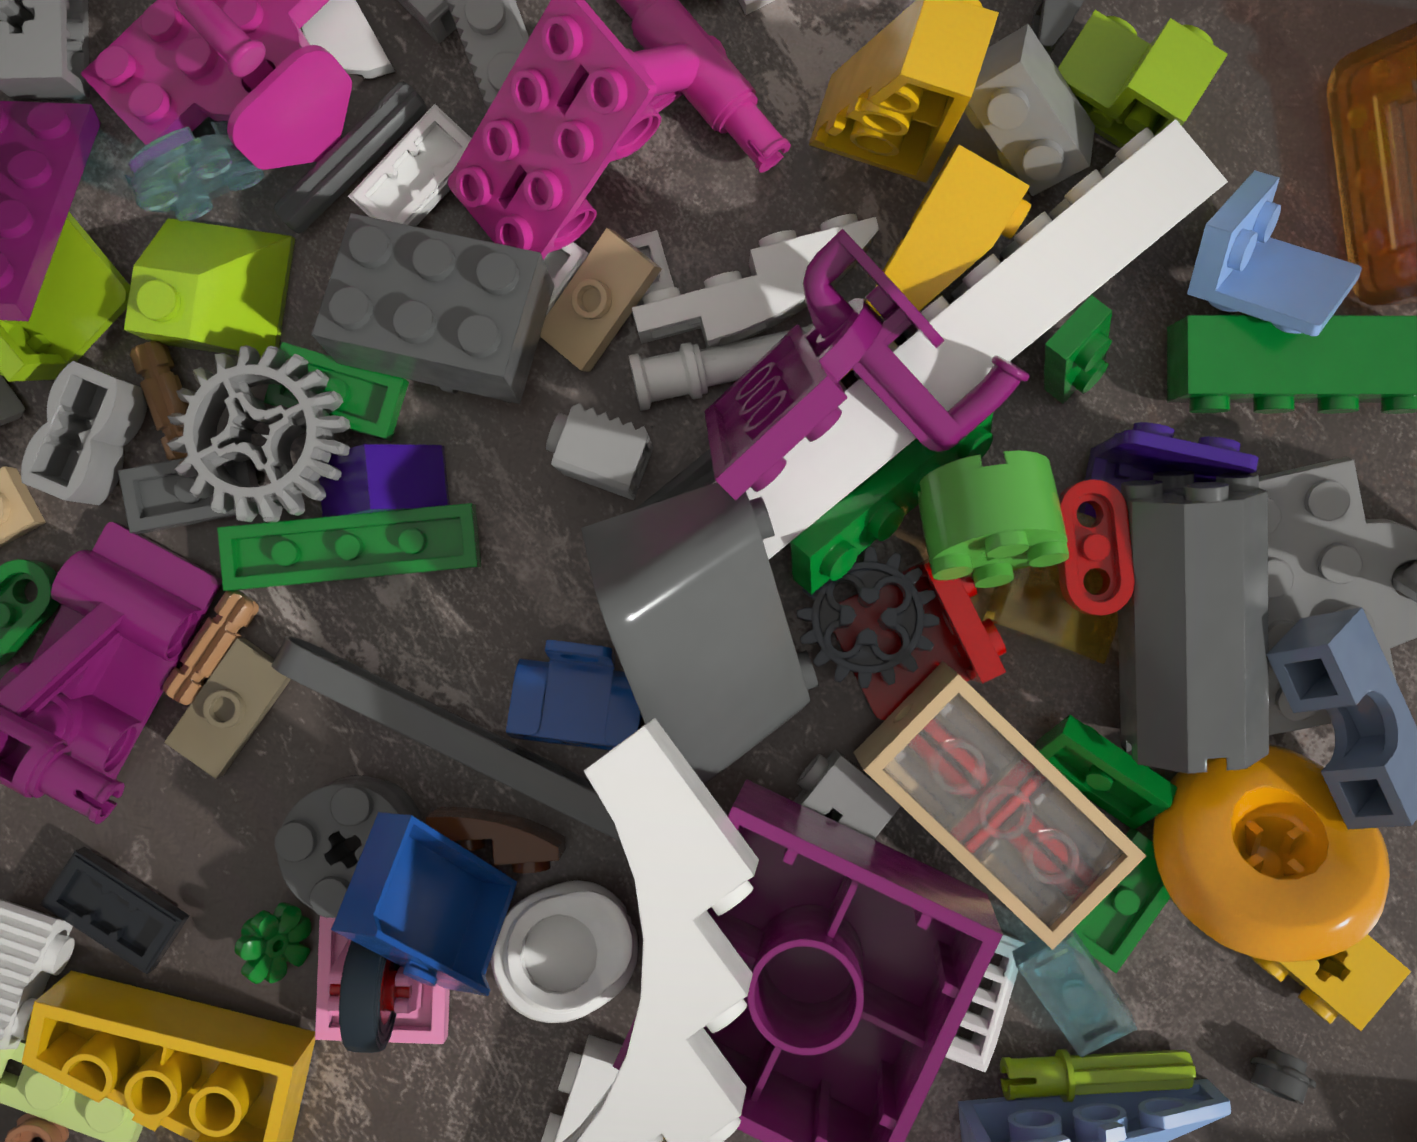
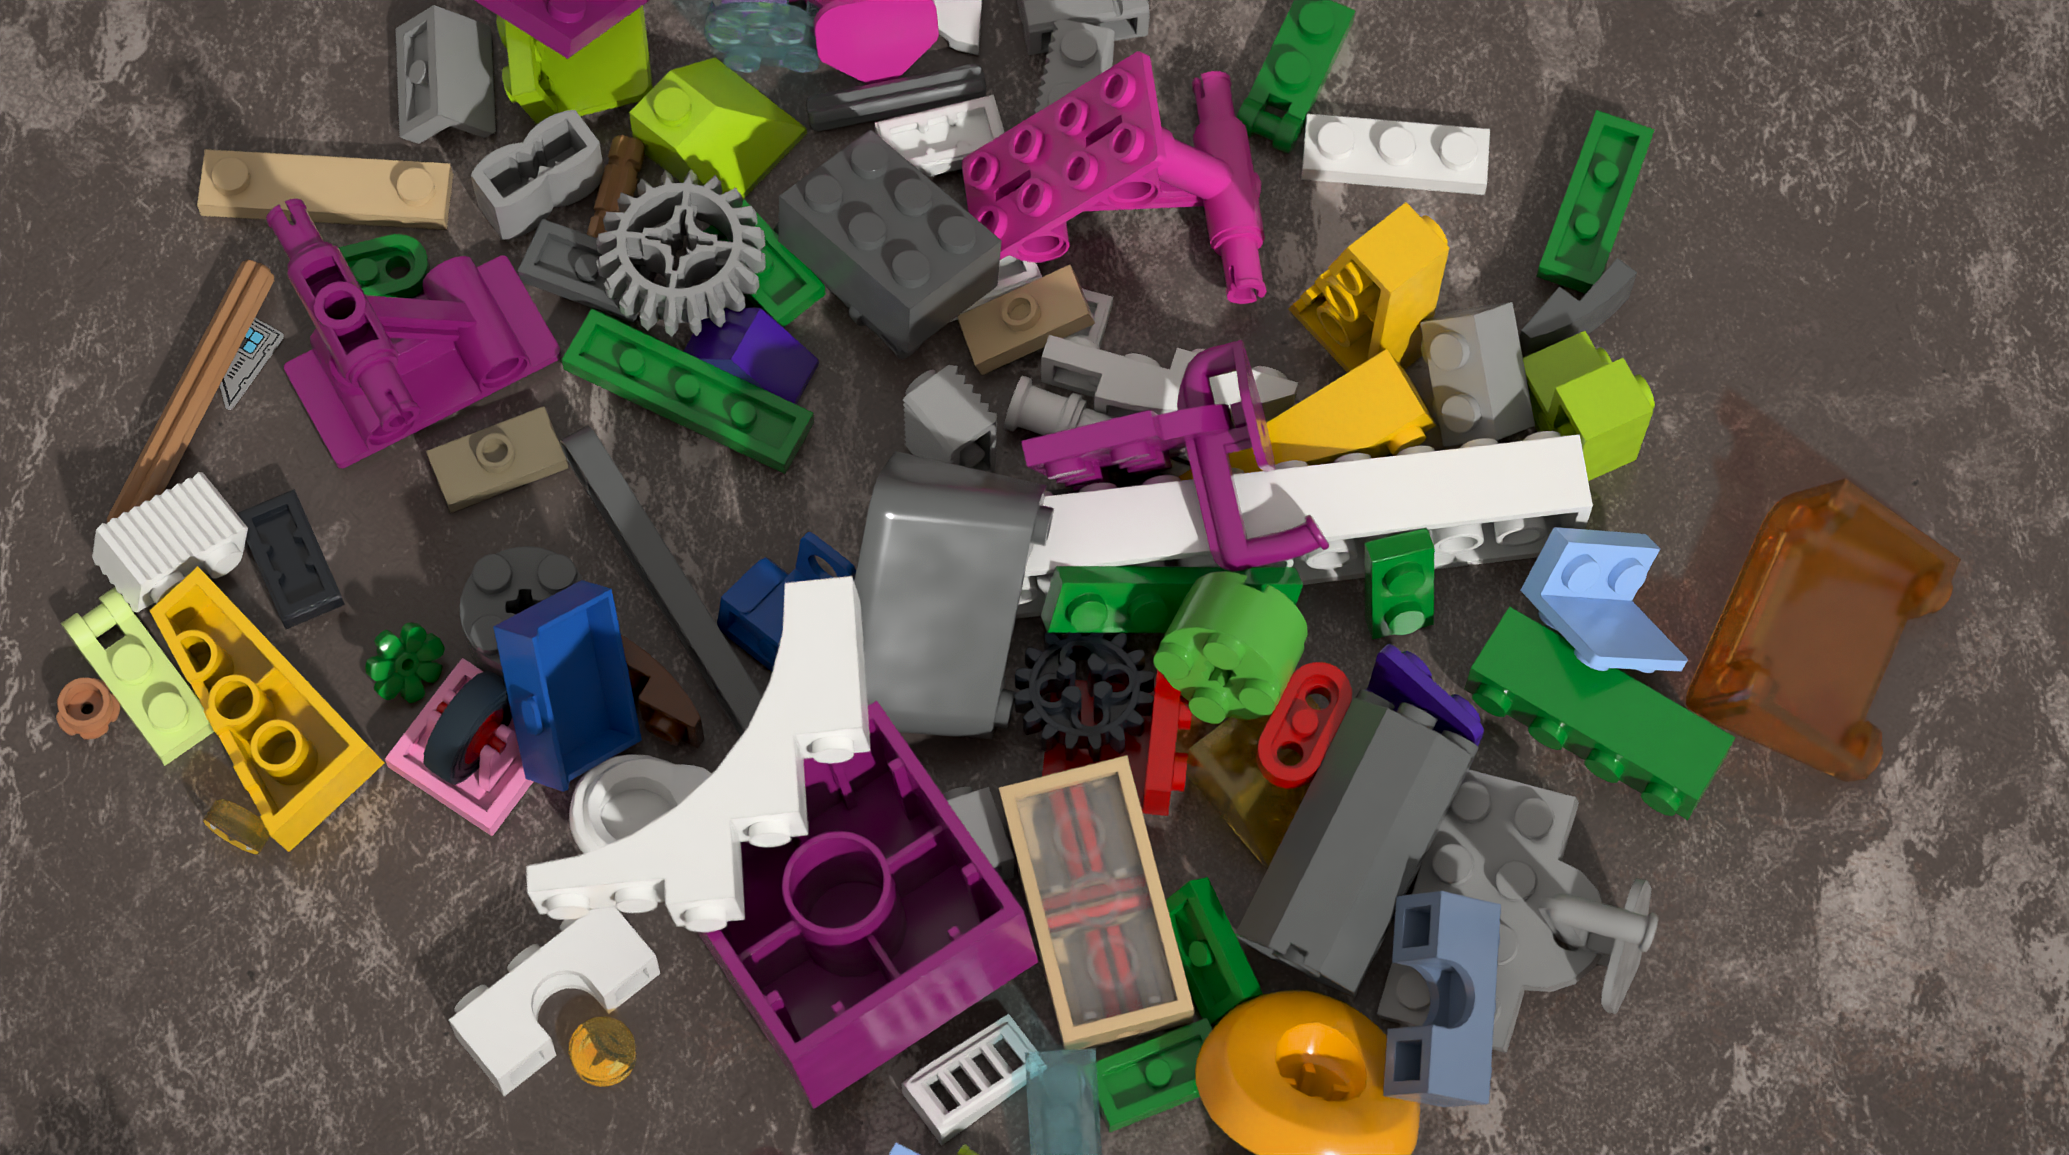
camera: 25 degrees right, 20 degrees down
medium nougat axle [163,590,259,706] -> none

